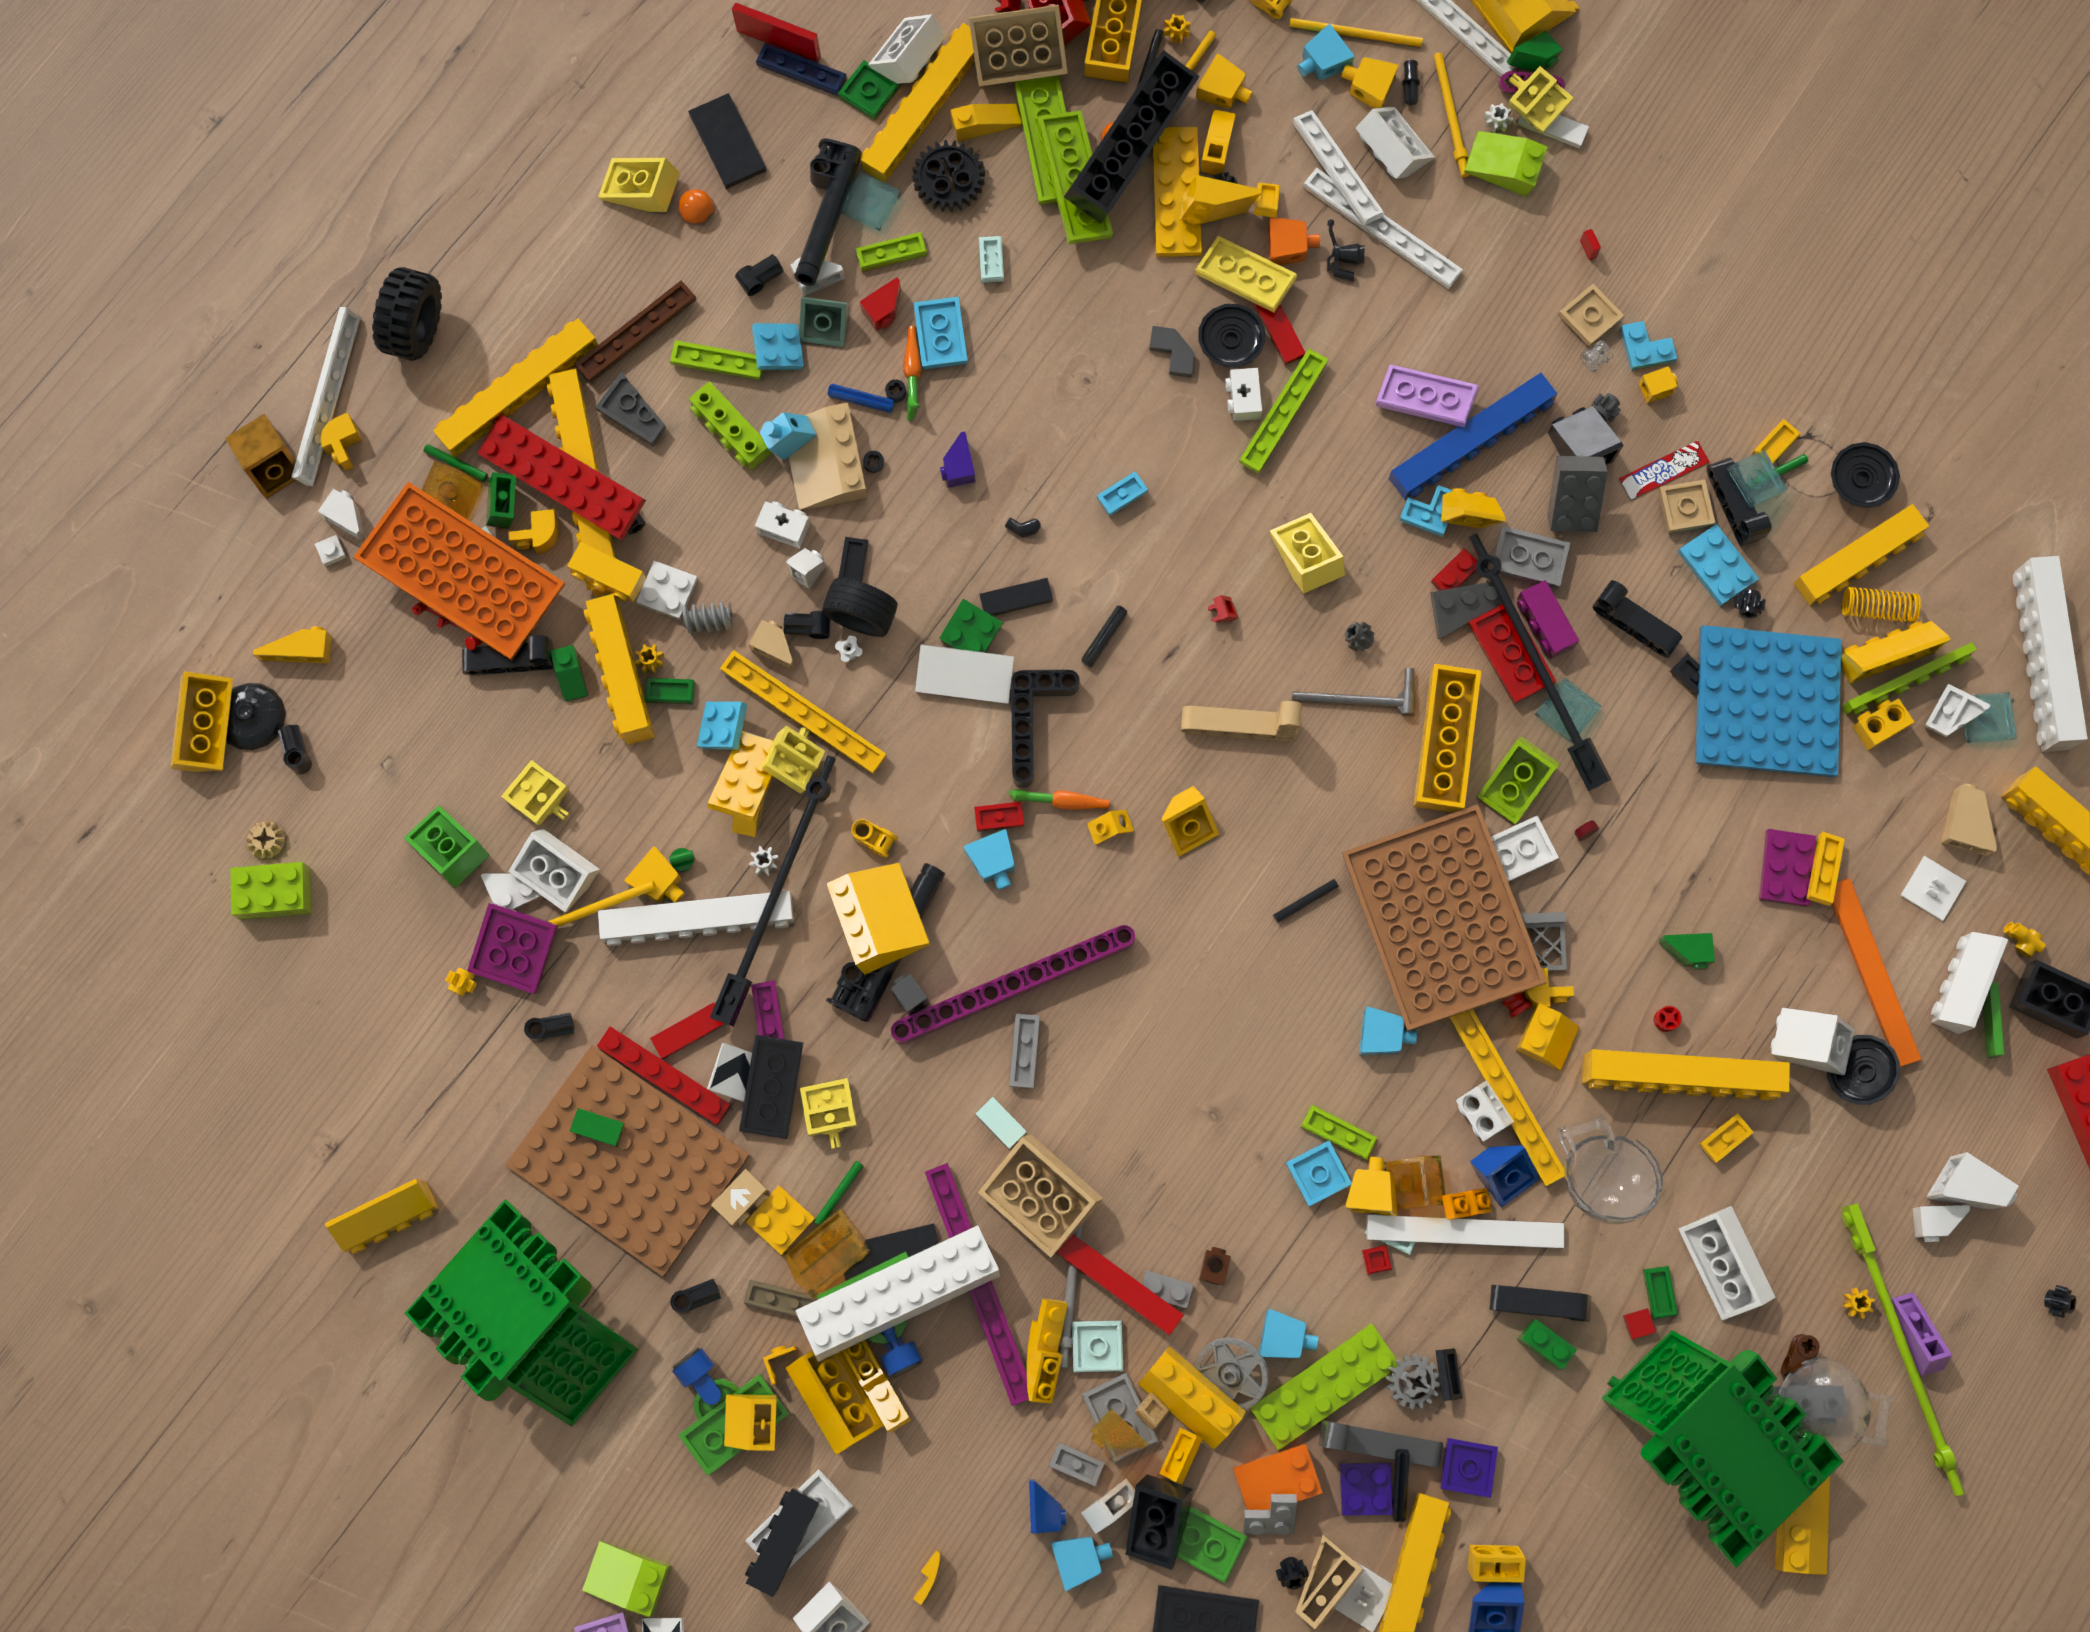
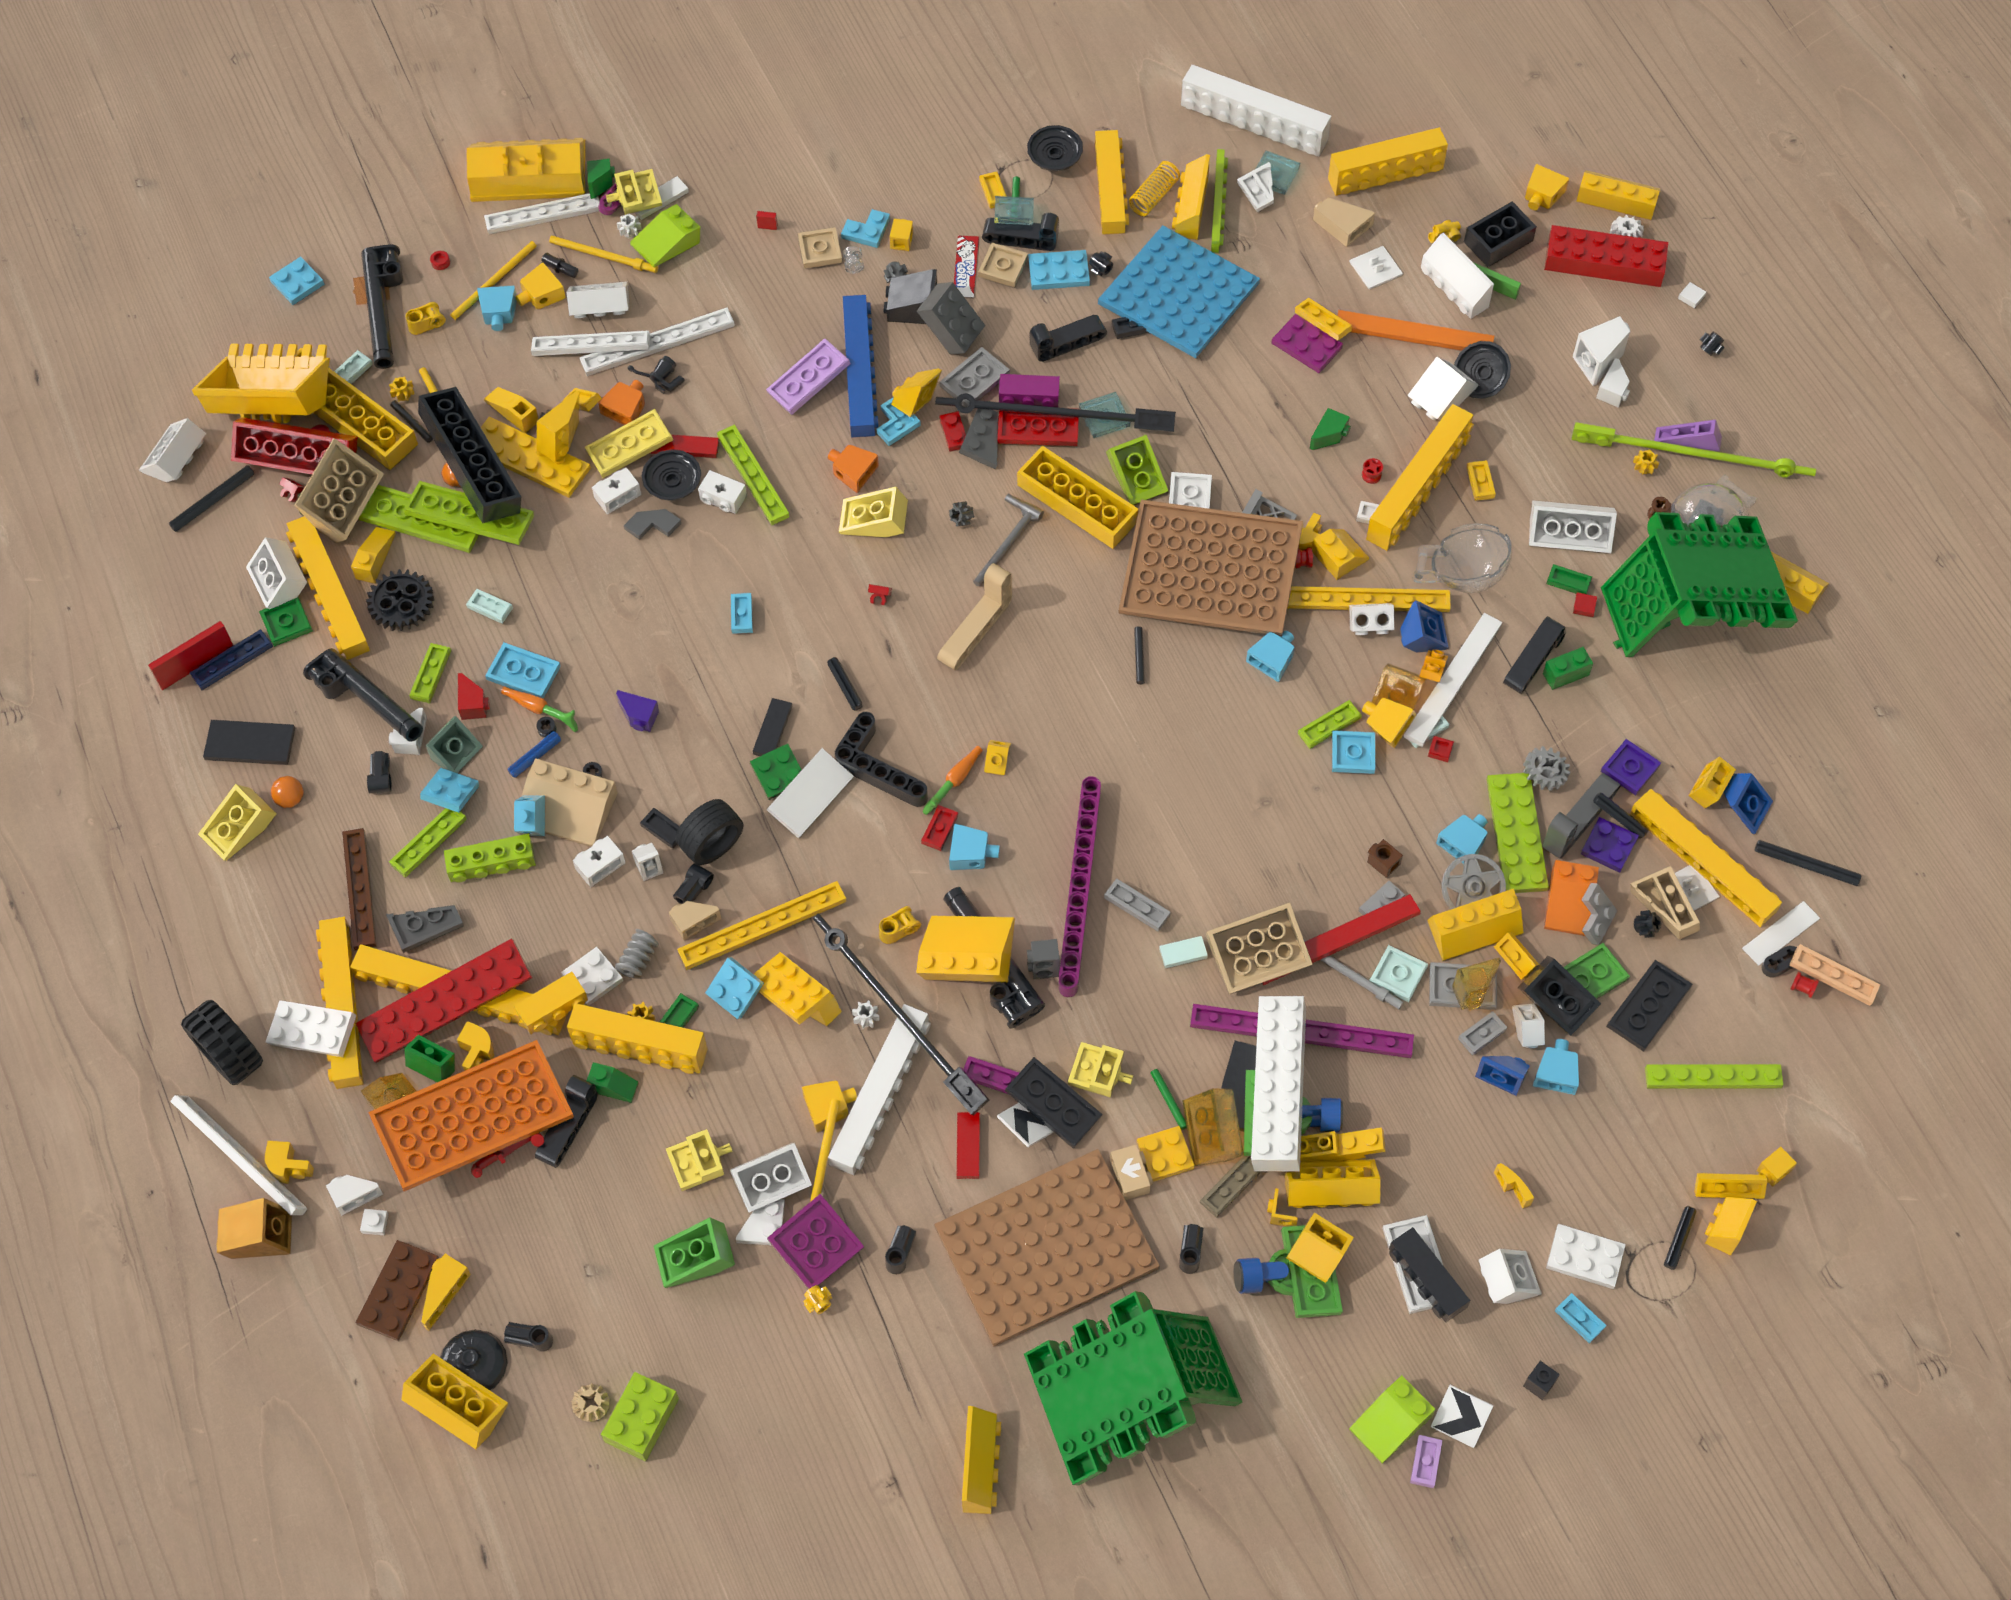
camera: 60 degrees left, 15 degrees down
green bar [423,444,488,482] -> none
green tile [570,1108,625,1147] -> none
red plate [597,1026,731,1125] -> none
green plate [669,848,695,872] -> none
light yellow plate [761,726,825,794] -> none
white plate [835,636,863,663] -> none
clear light blue tile [841,172,901,231] -> none
black arm [1005,517,1041,538] -> none
yellow slope [1027,1298,1068,1404] -> none
tan tile [1135,1393,1169,1429] -> none
yellow slope [1161,786,1219,857] -> none
yellow torso [1196,53,1253,109] -> none
black tile [1435,1348,1462,1401] -> none
dark red tile [1574,820,1599,841] -> none
yellow brick [1853,698,1914,750] -> none
none -> white plate [266,1001,356,1057]
none -> reddish brown plate [355,1240,439,1341]
none -> white brick [592,468,641,515]
none -> orange torso [828,445,879,493]
none -> white tile [1356,501,1379,524]

